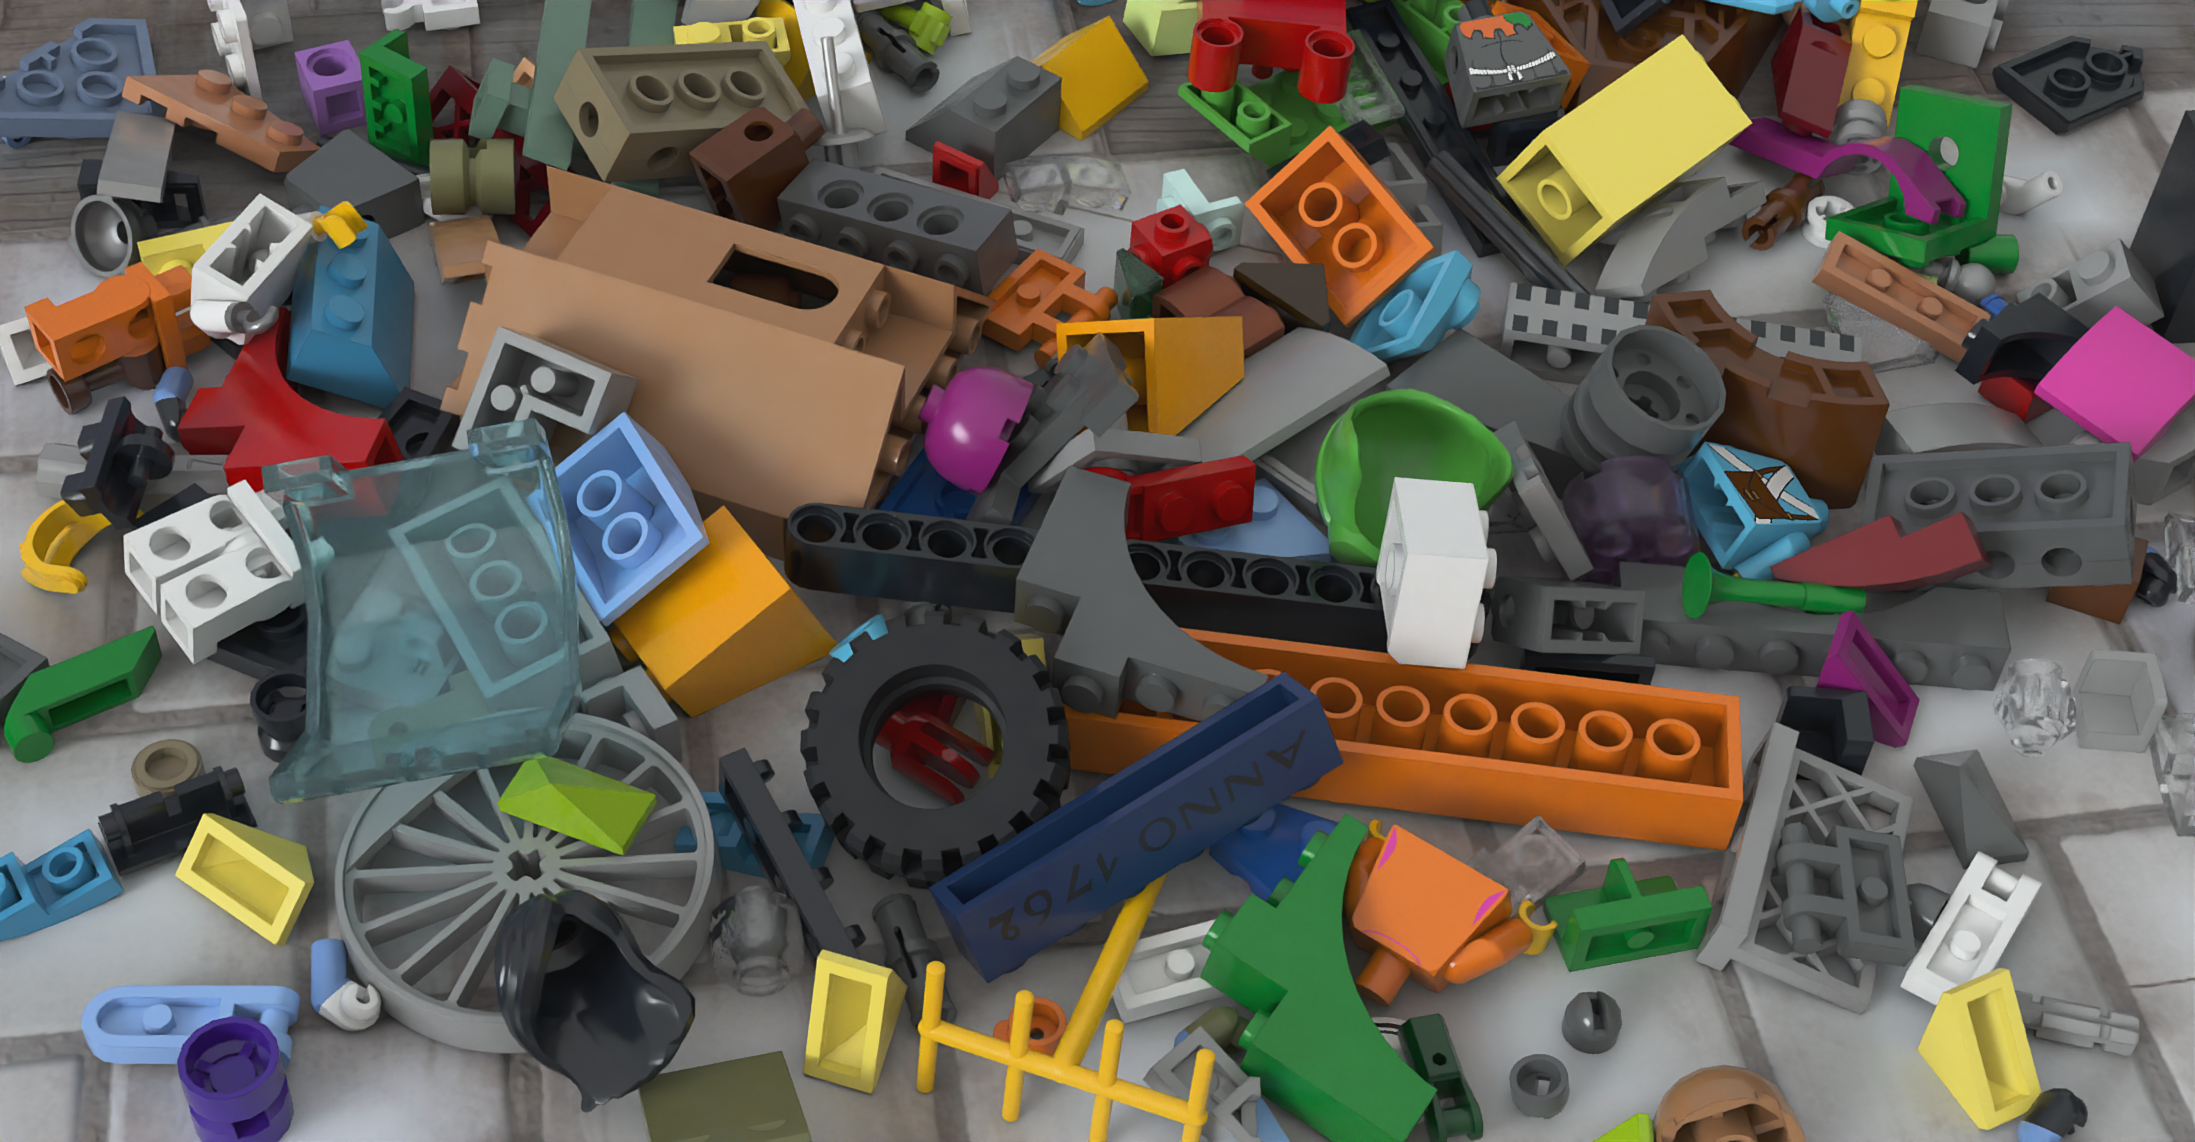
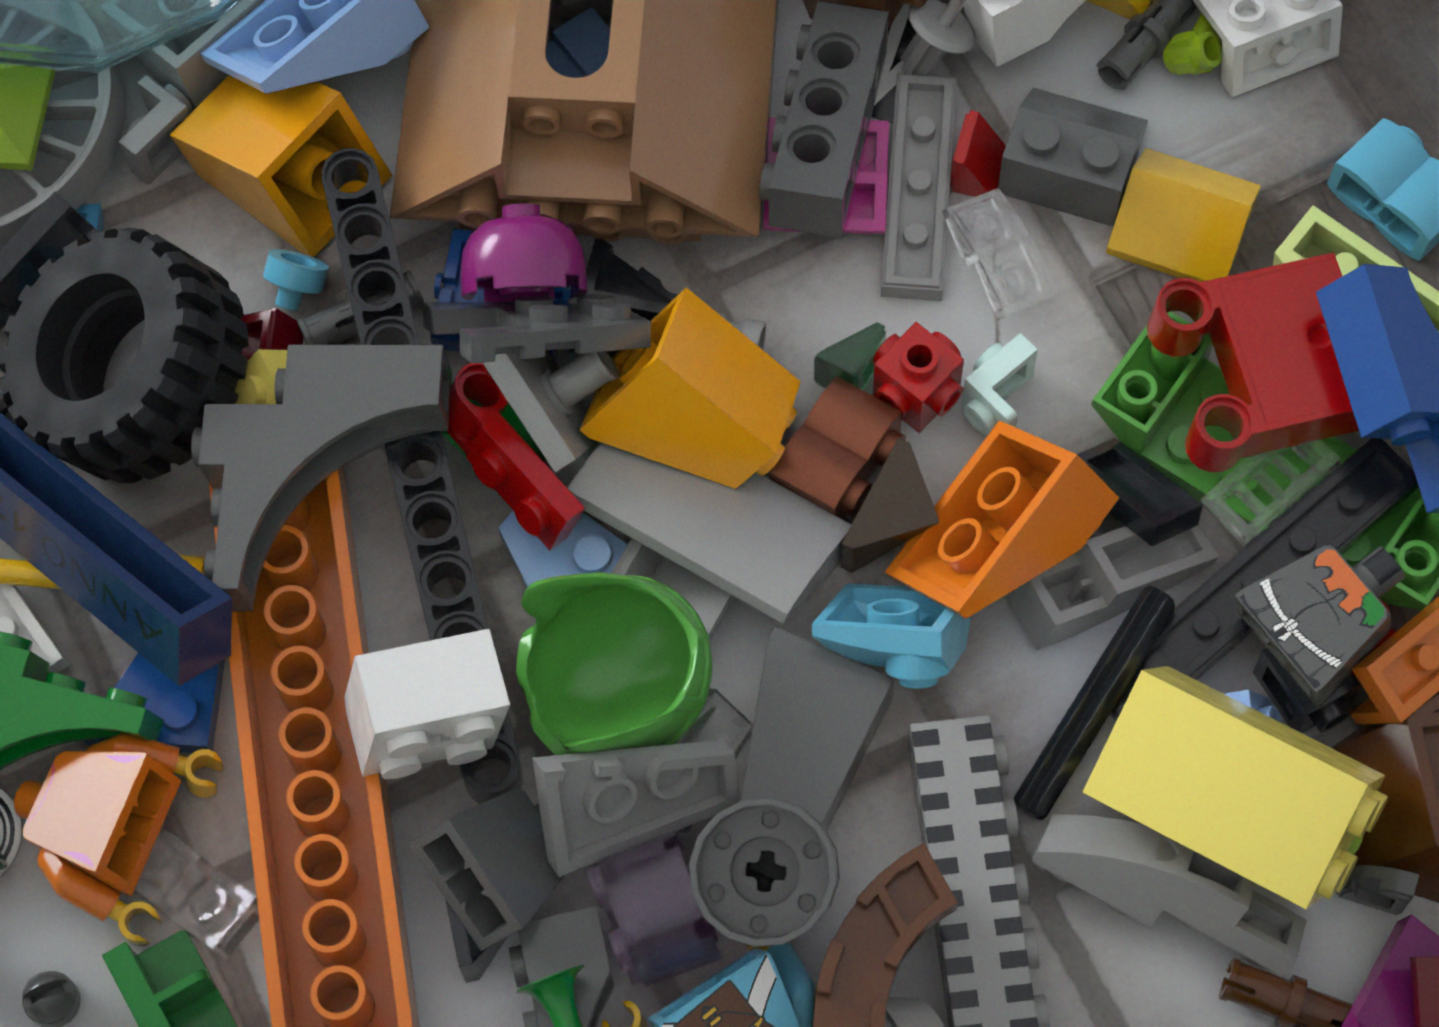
camera: 80 degrees right, 20 degrees up
orange plate [981,248,1119,369] -> none

